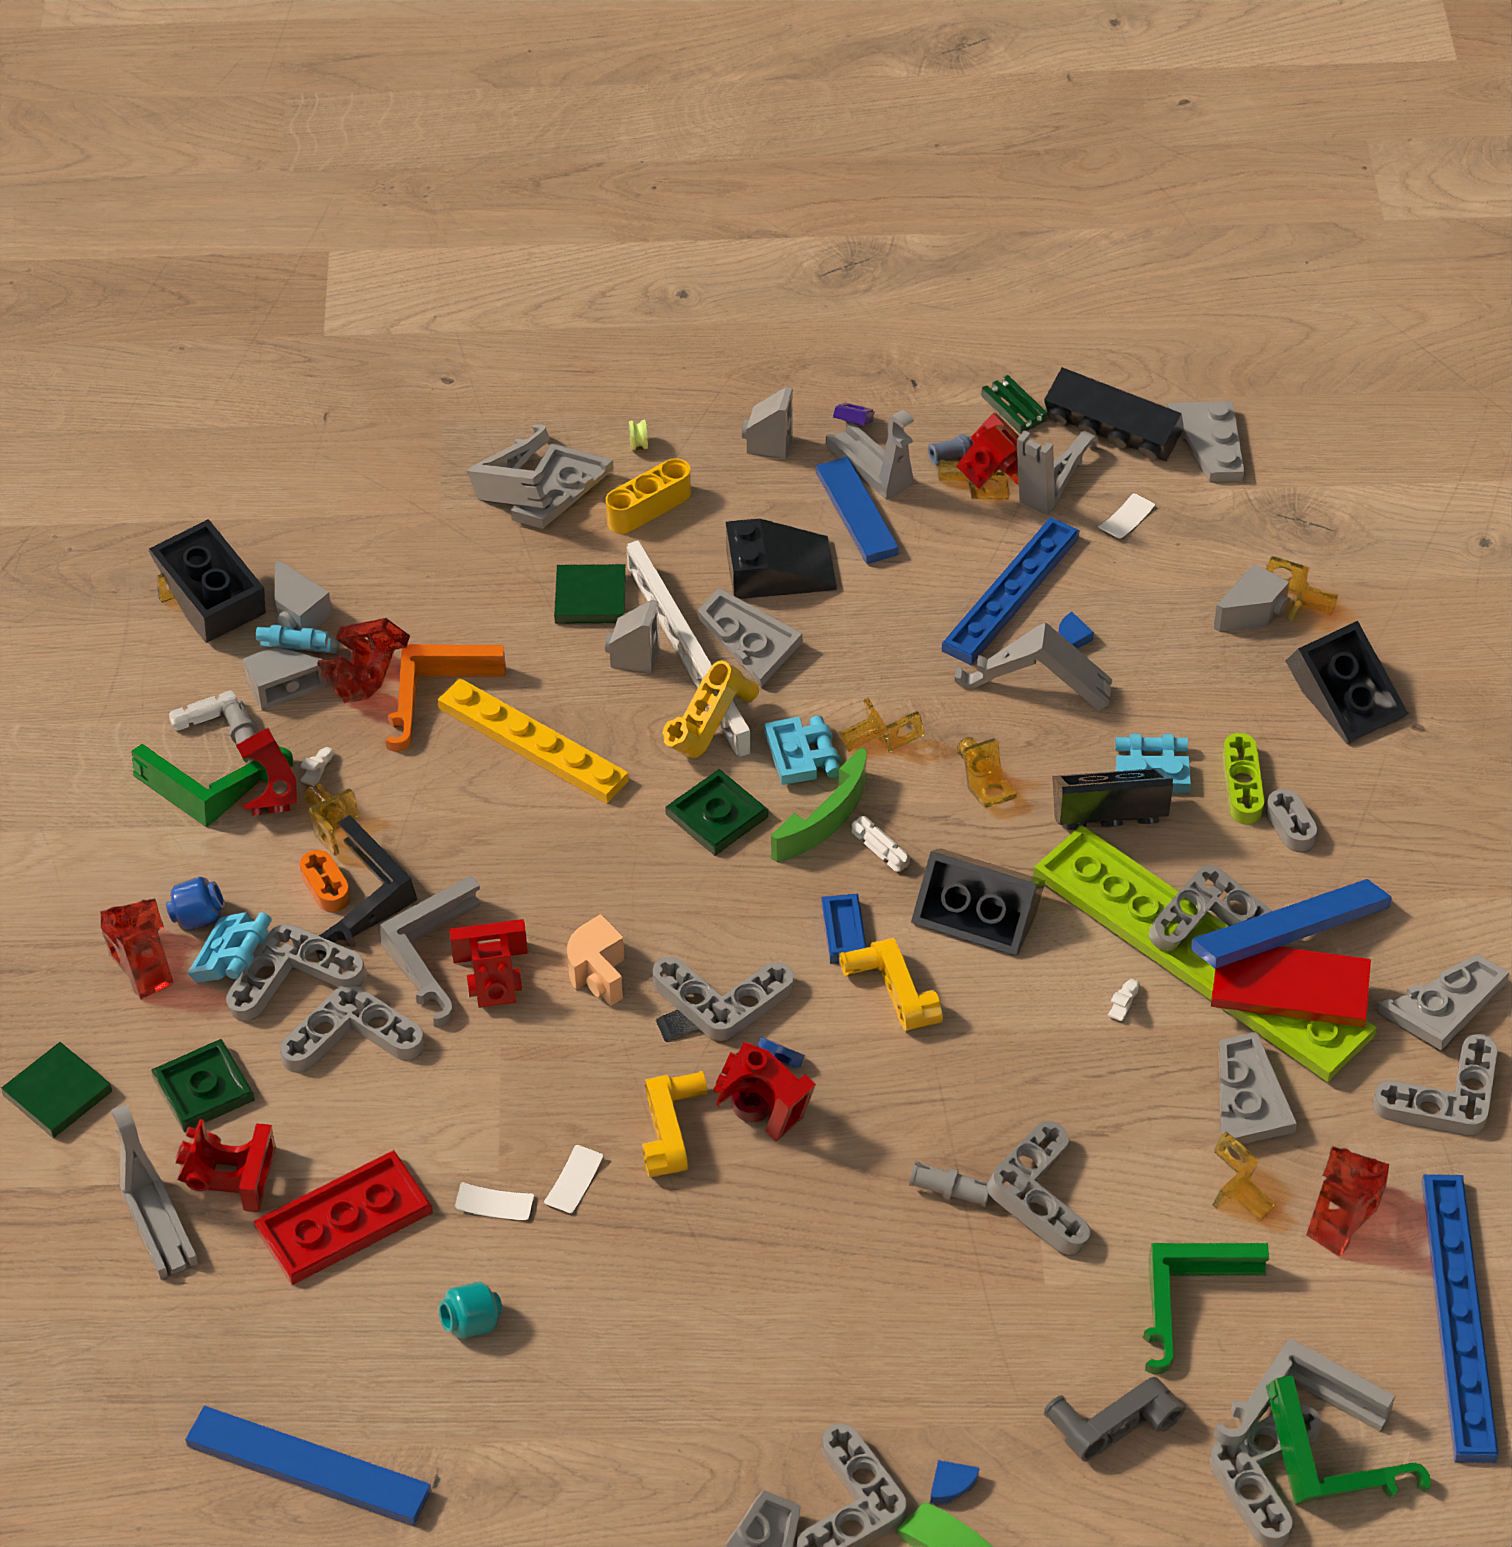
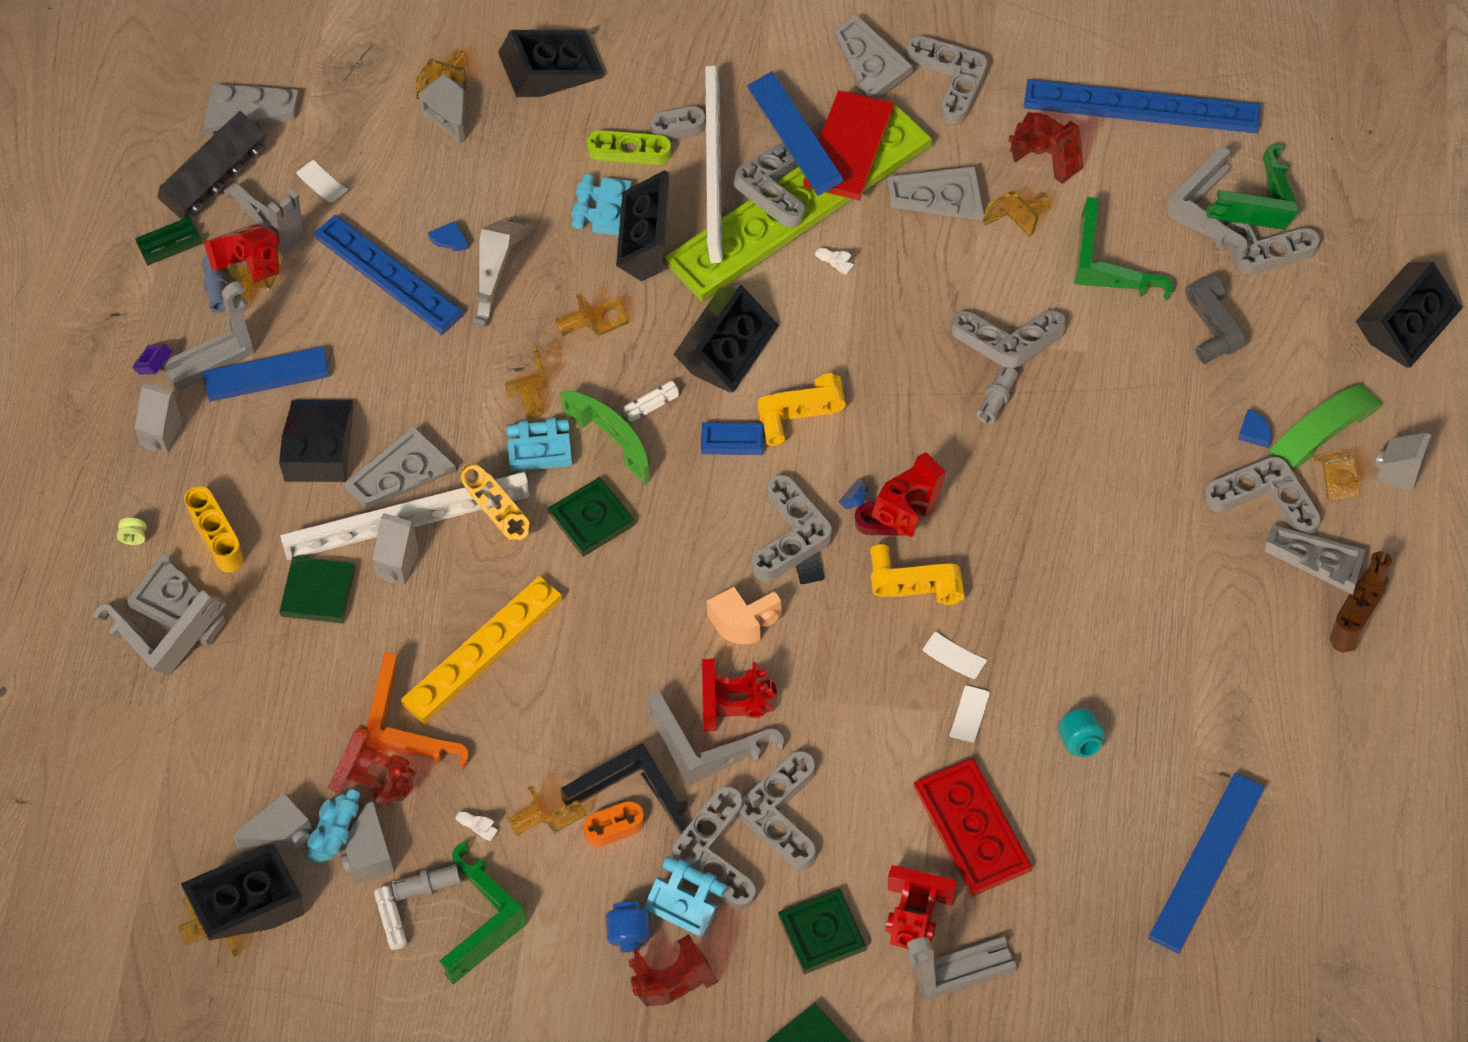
camera: 80 degrees left, 10 degrees up
red tile [236,727,297,816] -> none
none -> white tile [705,66,722,263]

